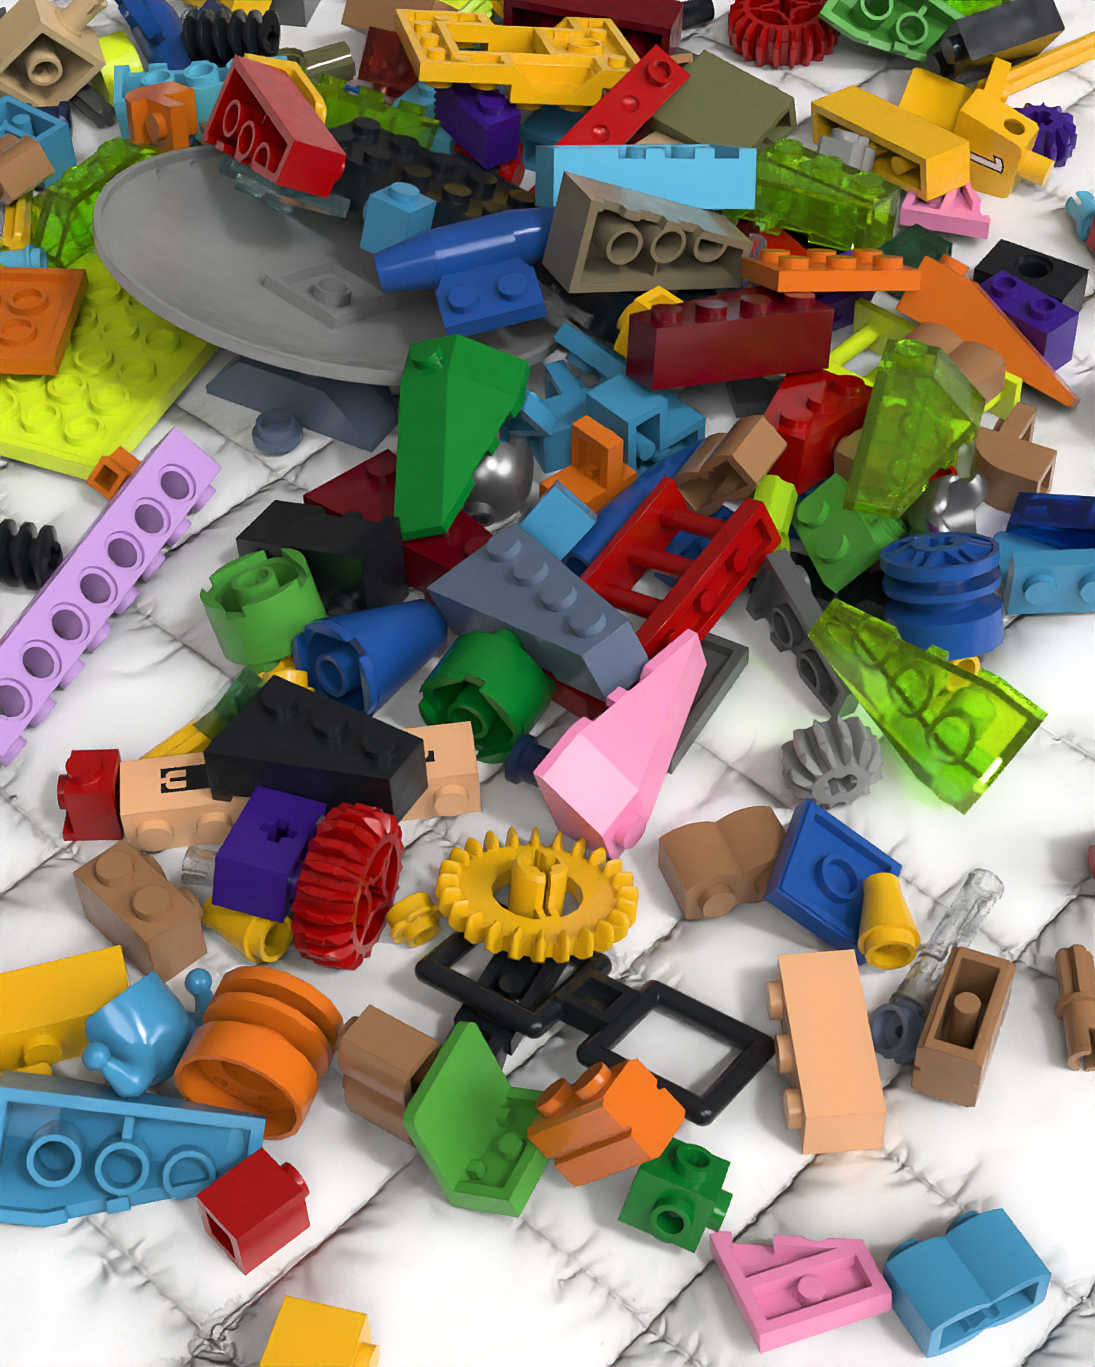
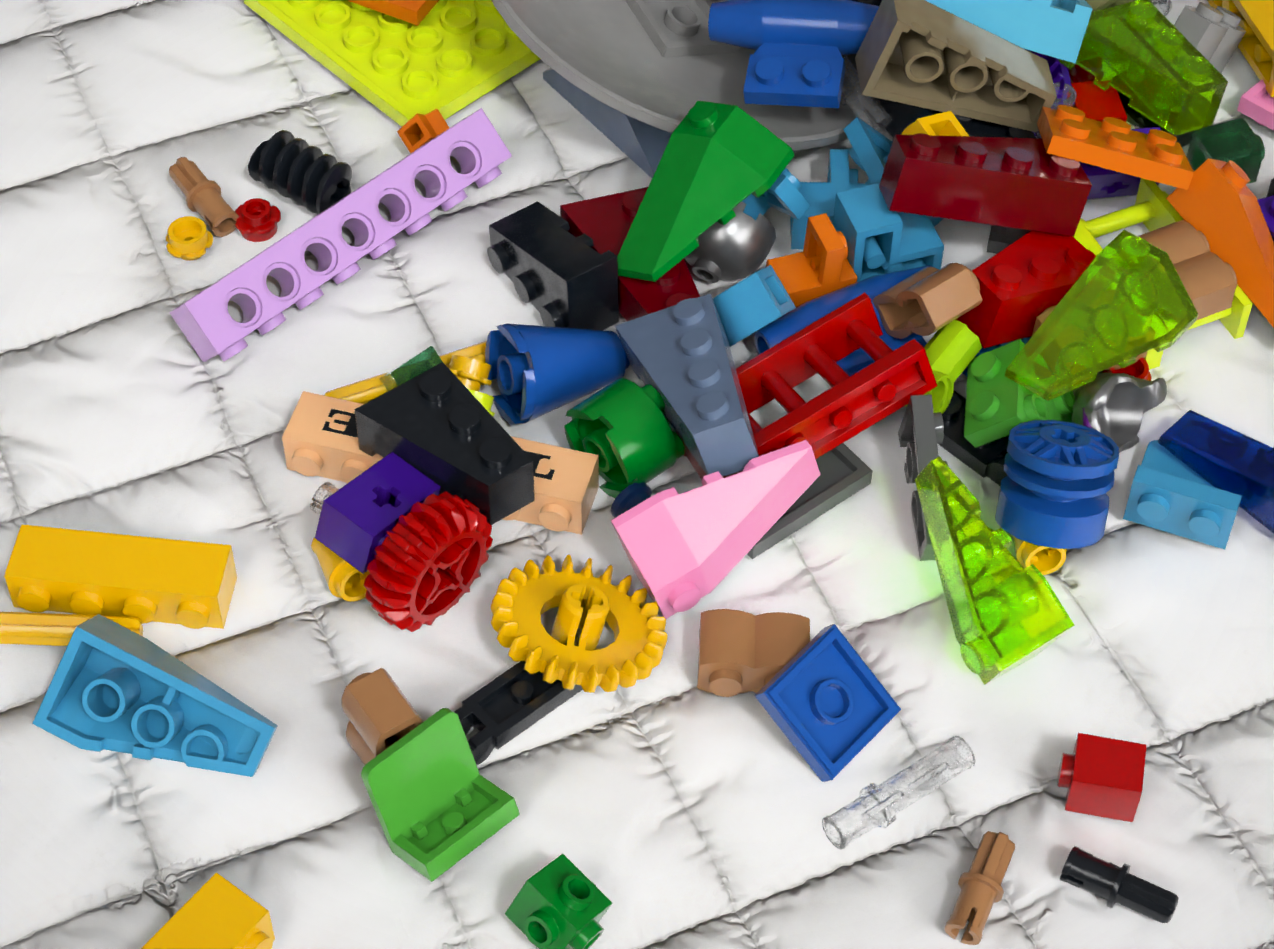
camera: 20 degrees right, 5 degrees up
red brick [57,749,124,841] -> none
medium nougat brick [73,839,207,983] -> none
dark azure piece [81,968,214,1098] -> none
orange wheel [173,966,344,1140] -> none
red brick [196,1147,310,1276] -> none
bright green brick [200,548,327,674] -> none
sand blue plate [252,408,303,455] -> none
yellow plate [386,892,443,948] -> none
black bar [414,902,775,1126] -> none
orange brick [527,1058,685,1187] -> none
light nougat brick [766,949,887,1155] -> none
light grey gear [781,713,883,810] -> none
yellow cone [857,872,921,970] -> none
sand blue plate [869,1000,926,1064] -> none
medium nougat brick [911,946,1016,1108] -> none
medium nougat brick [970,402,1057,521] -> none

